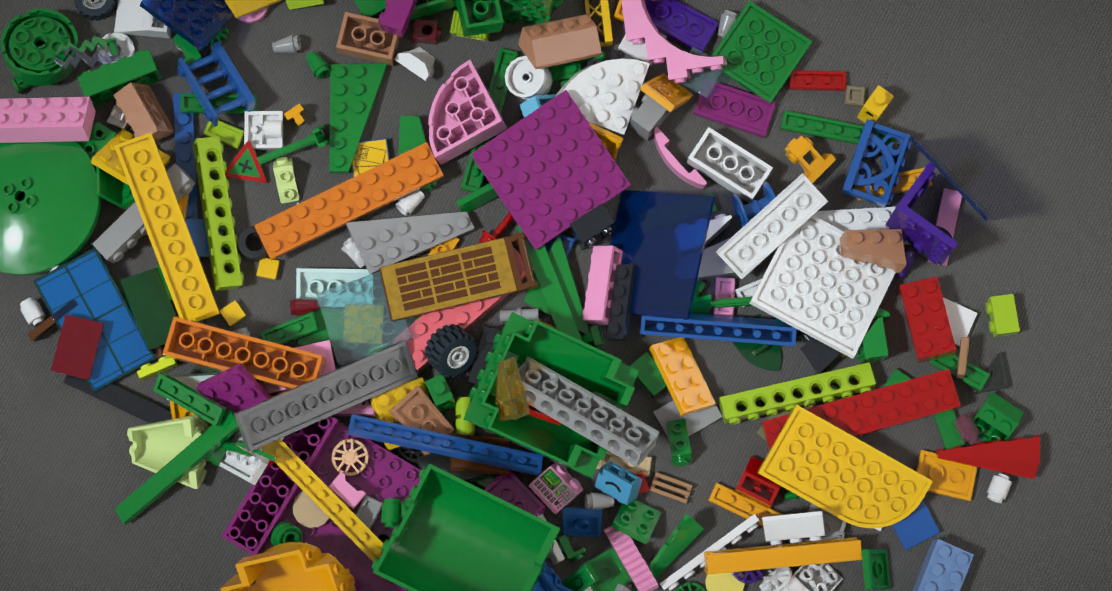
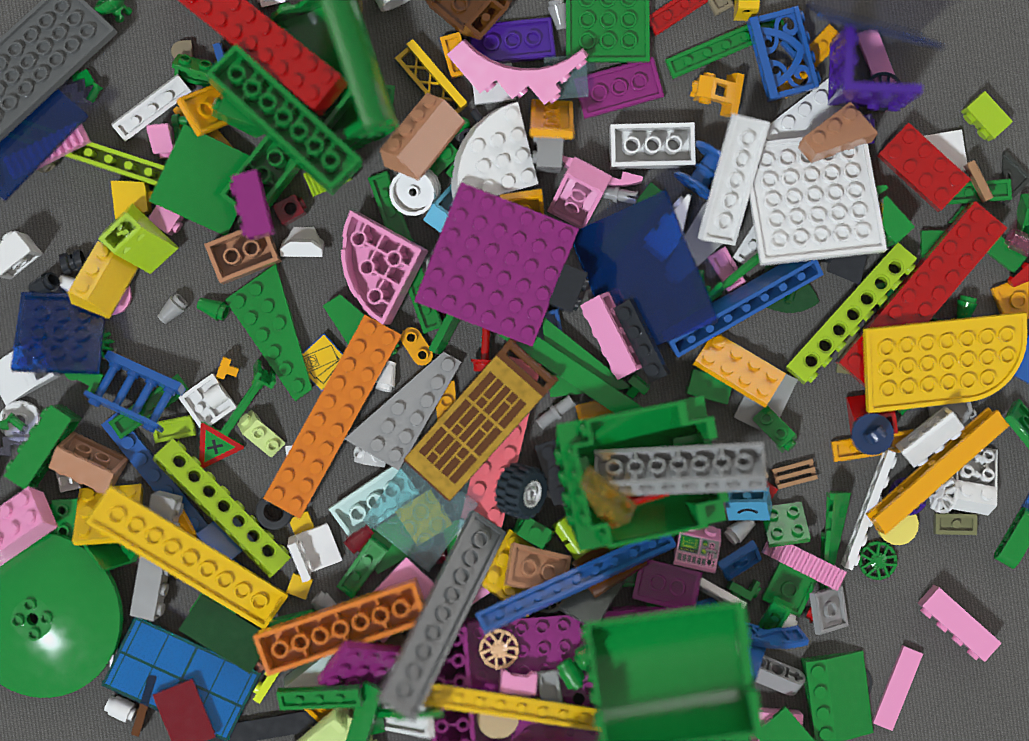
camera: 35 degrees left, 10 degrees up
none -> white bracket [288,523,342,583]
none -> light orange plate [401,327,433,366]
none -> bright pink slope [547,157,612,231]
none -> light grey pin [601,186,639,205]
none -> dark blue tile [850,413,894,455]
none -> green cone [956,295,978,319]

